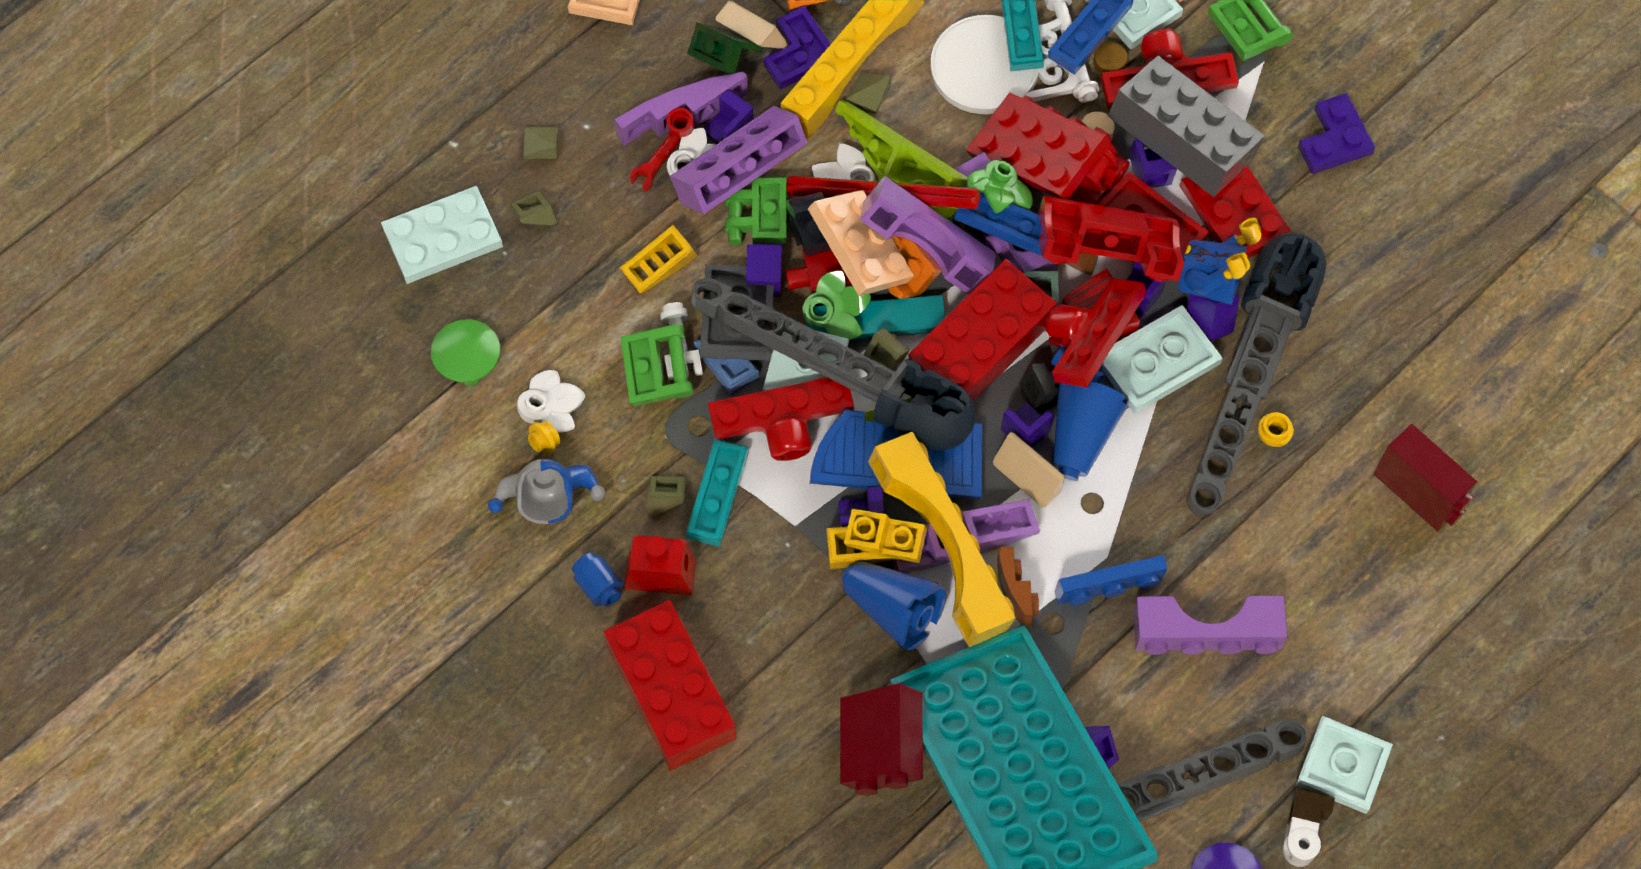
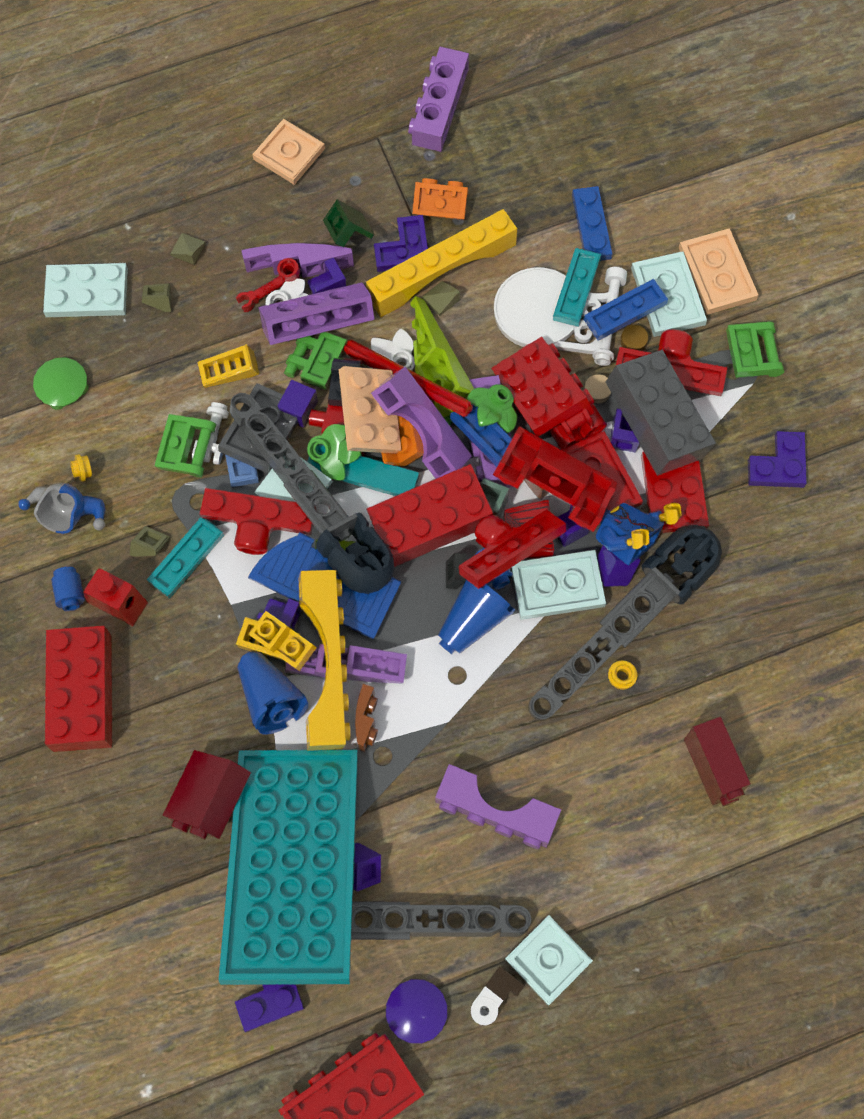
camera: 25 degrees right, 5 degrees up
white plate [517,370,585,432] -> none
tan slope [715,1,787,49] -> none
olive tile [863,328,910,371] -> none
tan slope [993,432,1065,507] -> none
dark purple panel [1001,402,1054,448] -> none
blue plate [1054,555,1168,606] -> none

